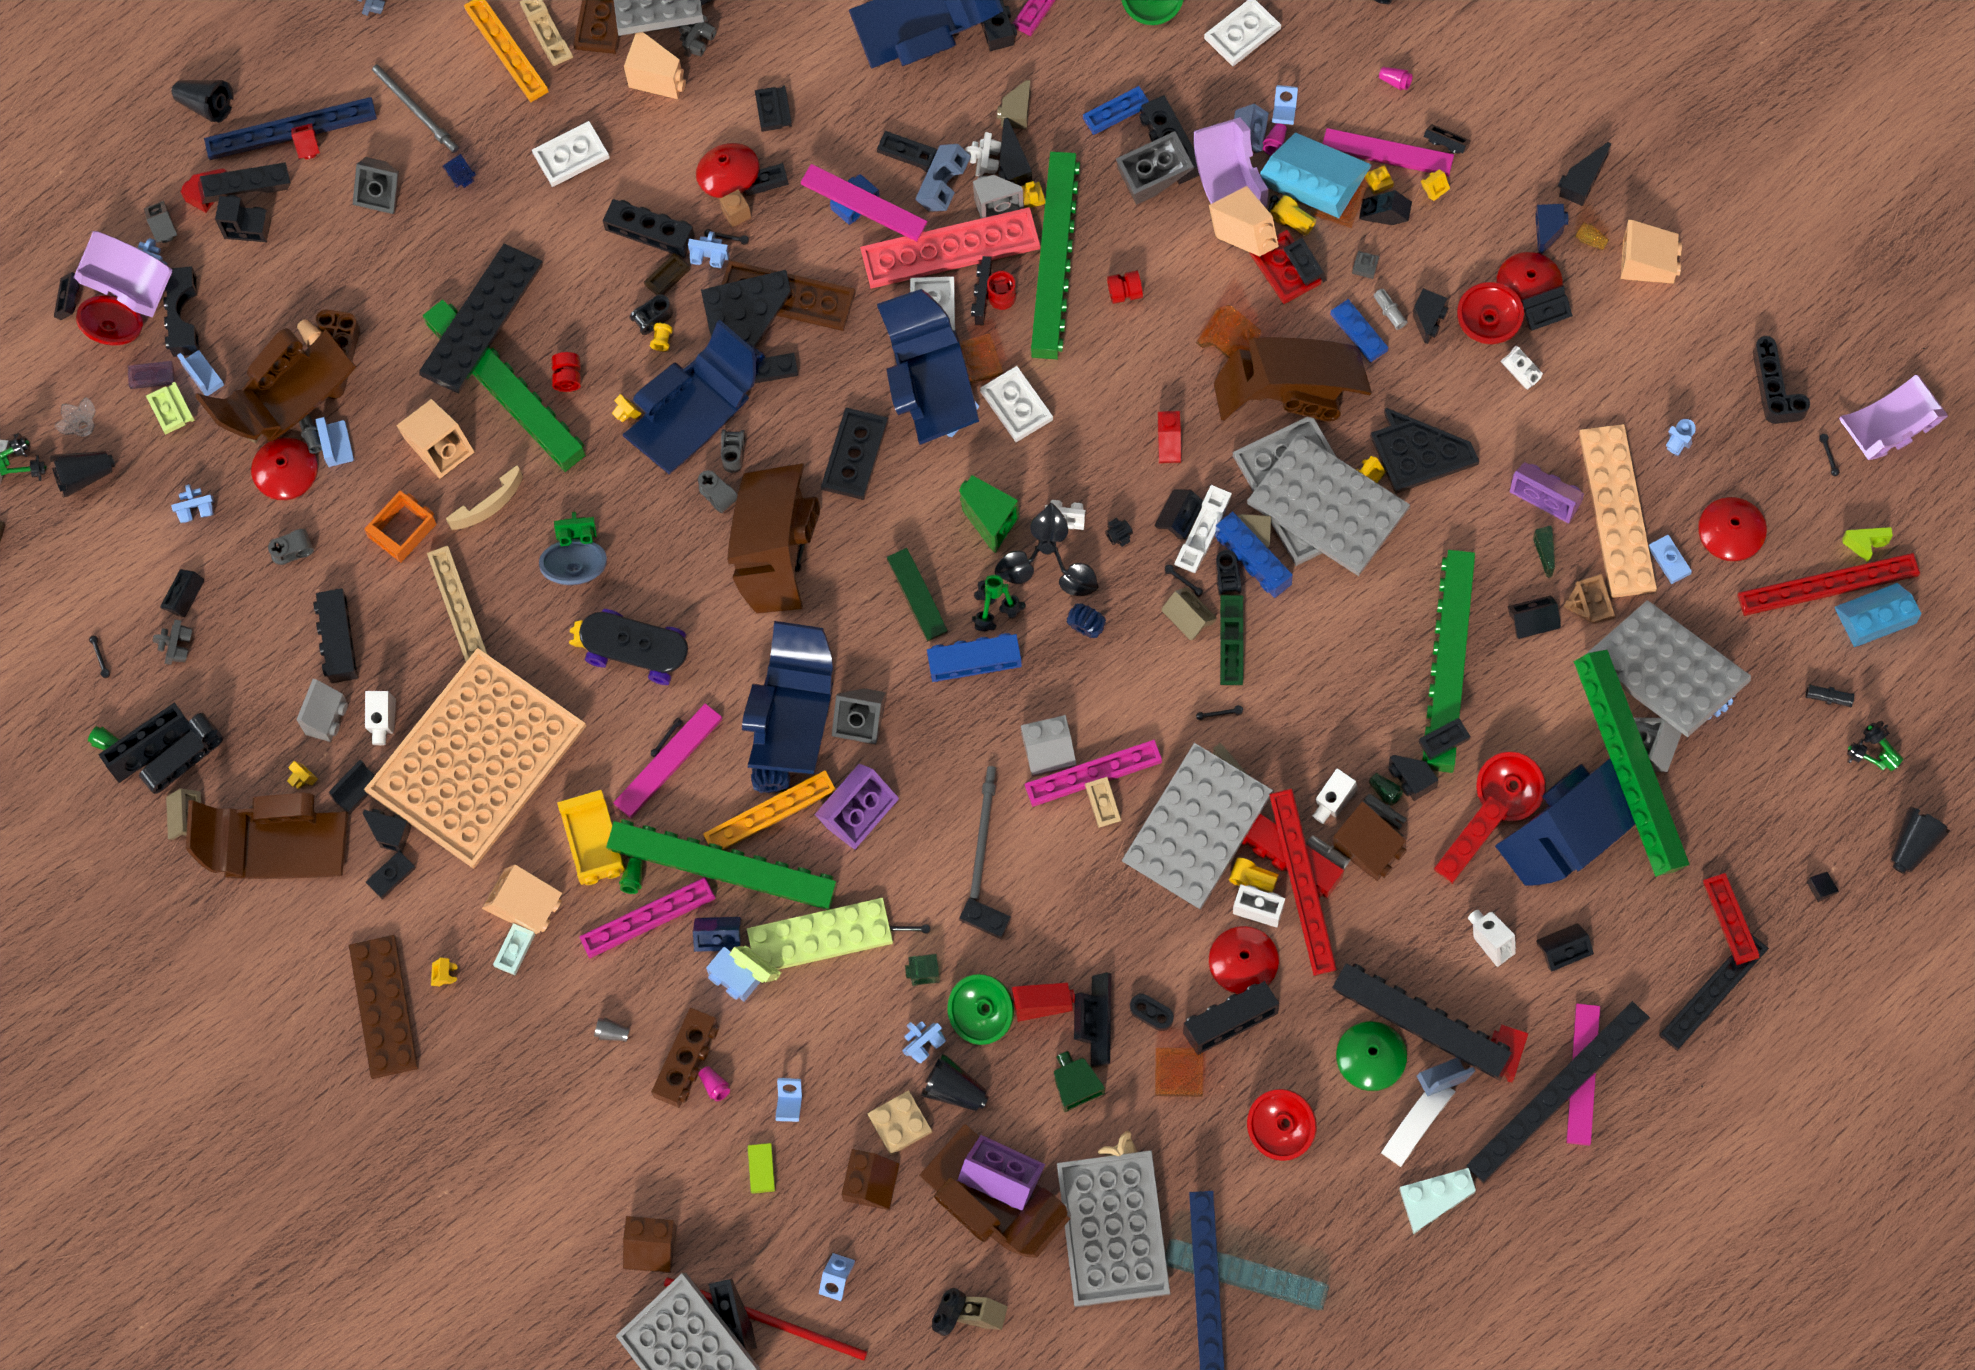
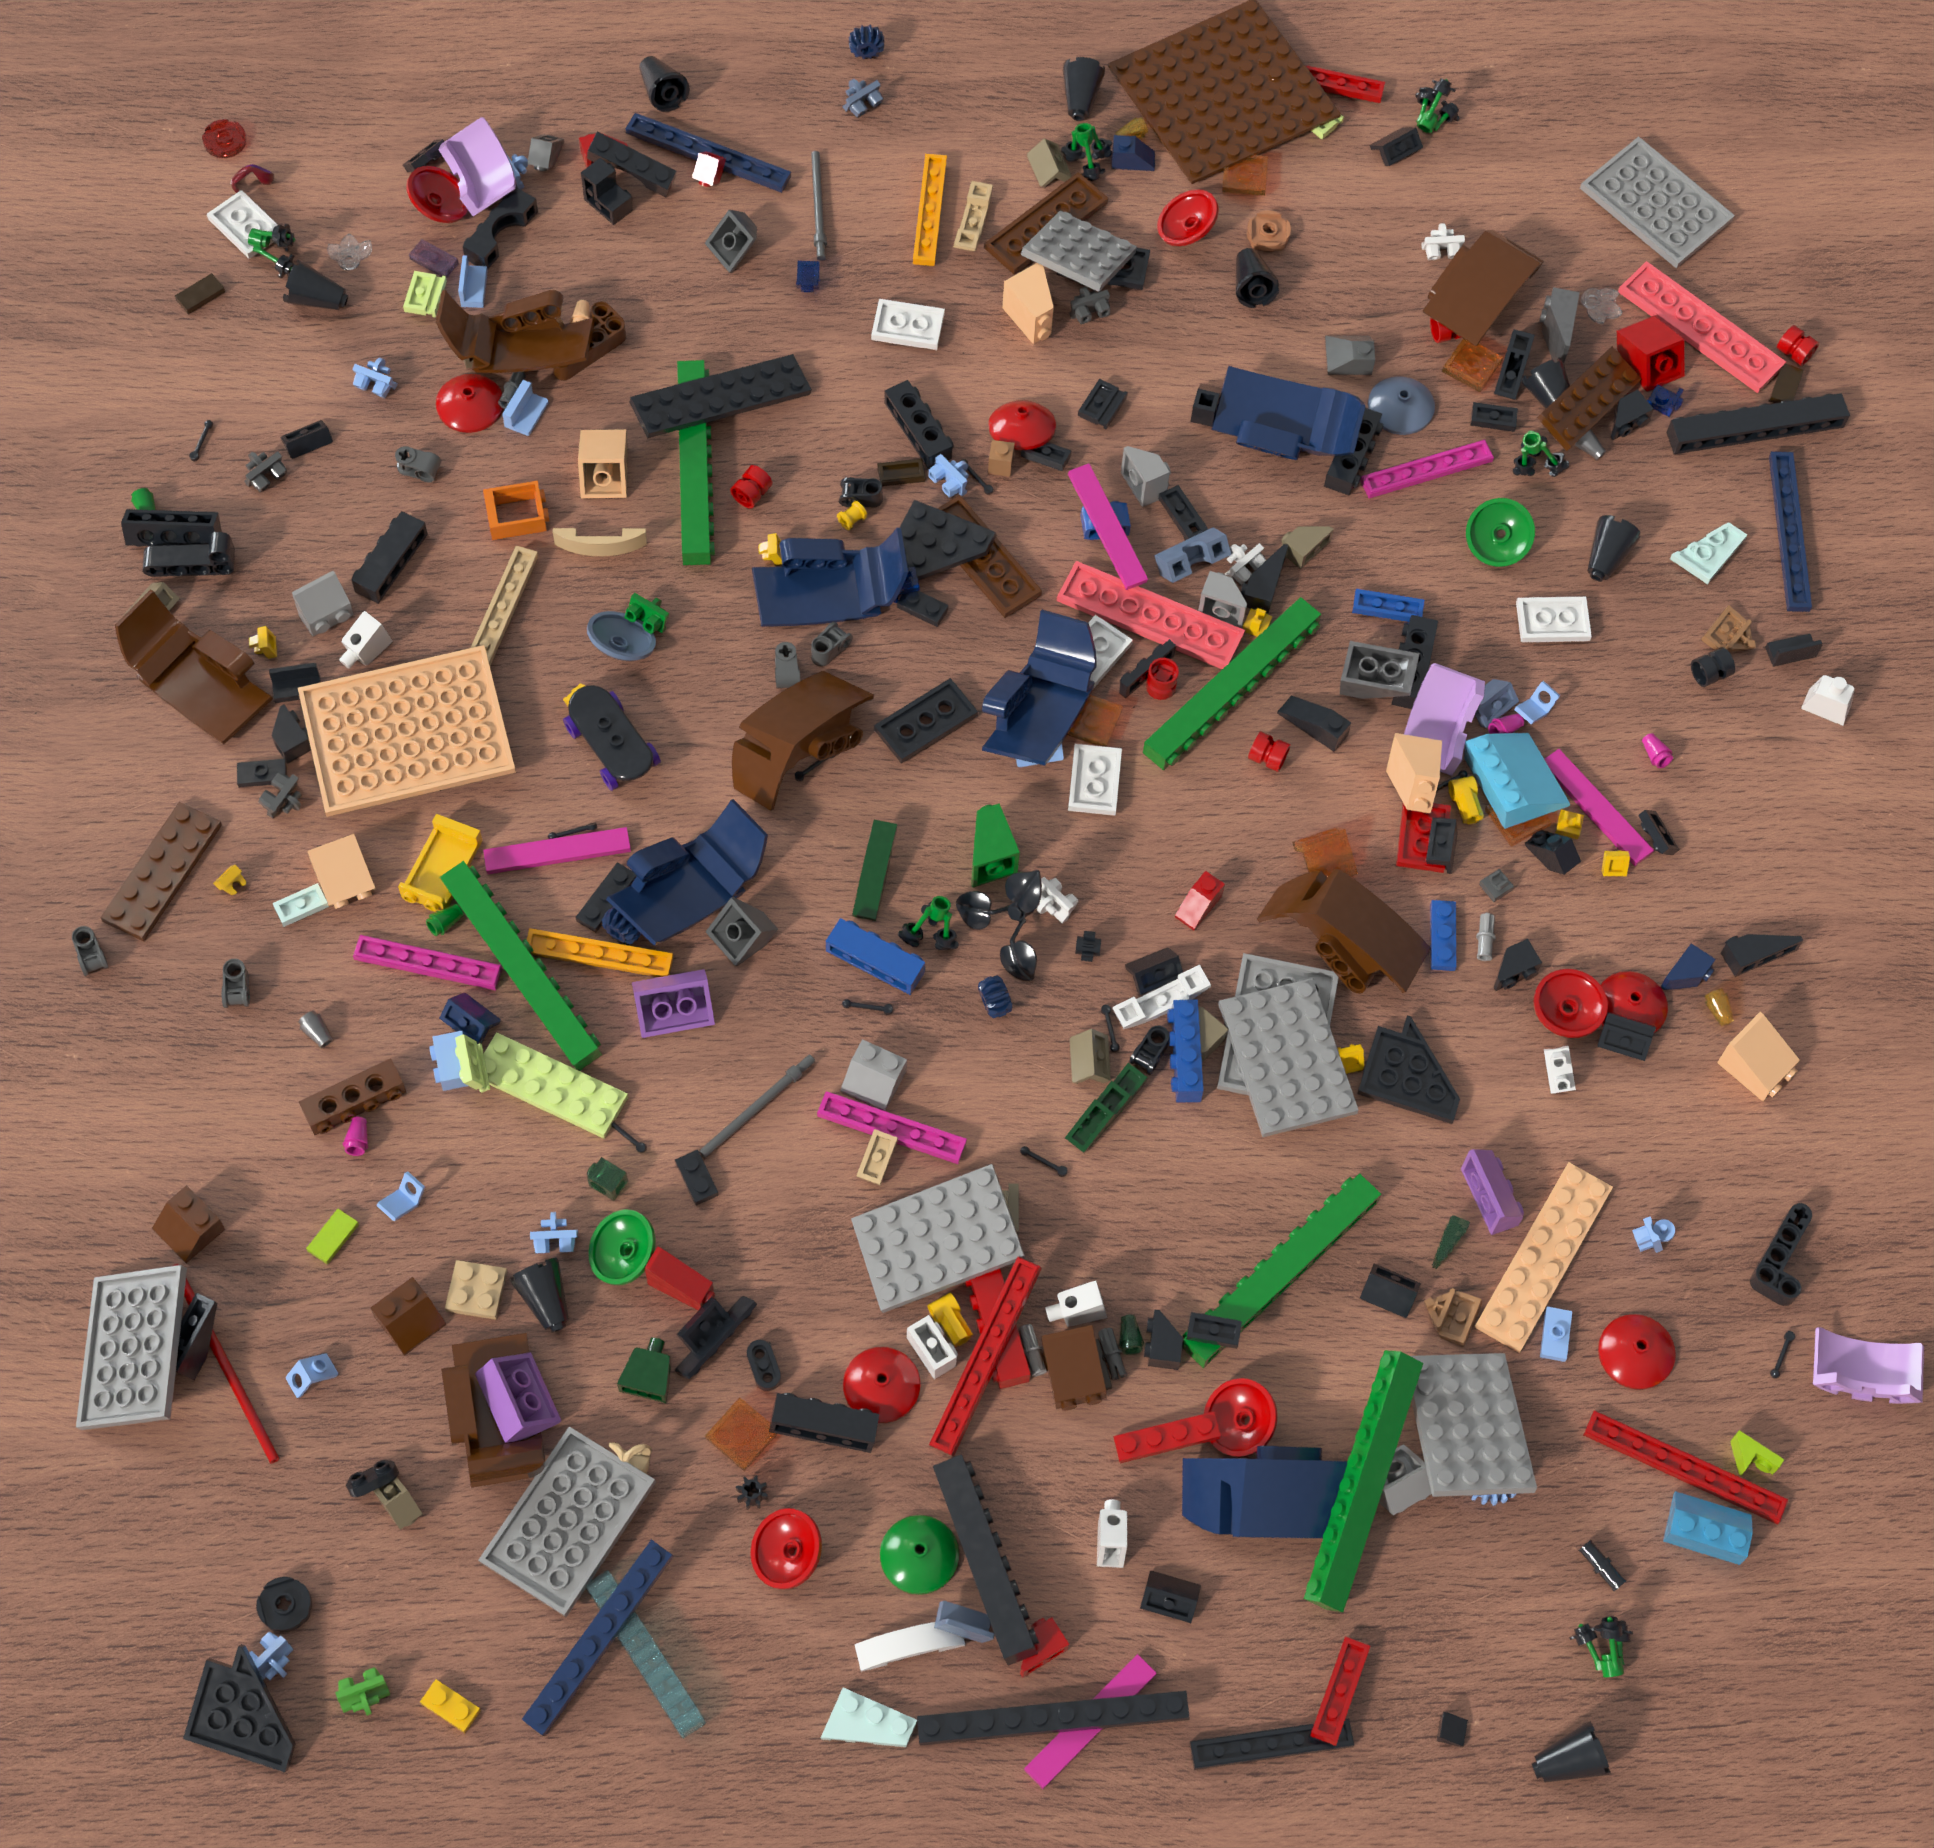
camera: 30 degrees right, 5 degrees down
none -> dark grey piece [72,926,109,976]
none -> dark grey piece [221,958,250,1008]
none -> dark grey hips [258,772,302,818]
none -> black plate [575,862,636,933]
none -> black gear [736,1476,768,1510]
none -> black hinge [842,999,893,1015]
none -> light grey slope [1121,446,1171,507]
none -> black slope [1190,383,1222,427]
none -> black slope [1277,695,1351,752]

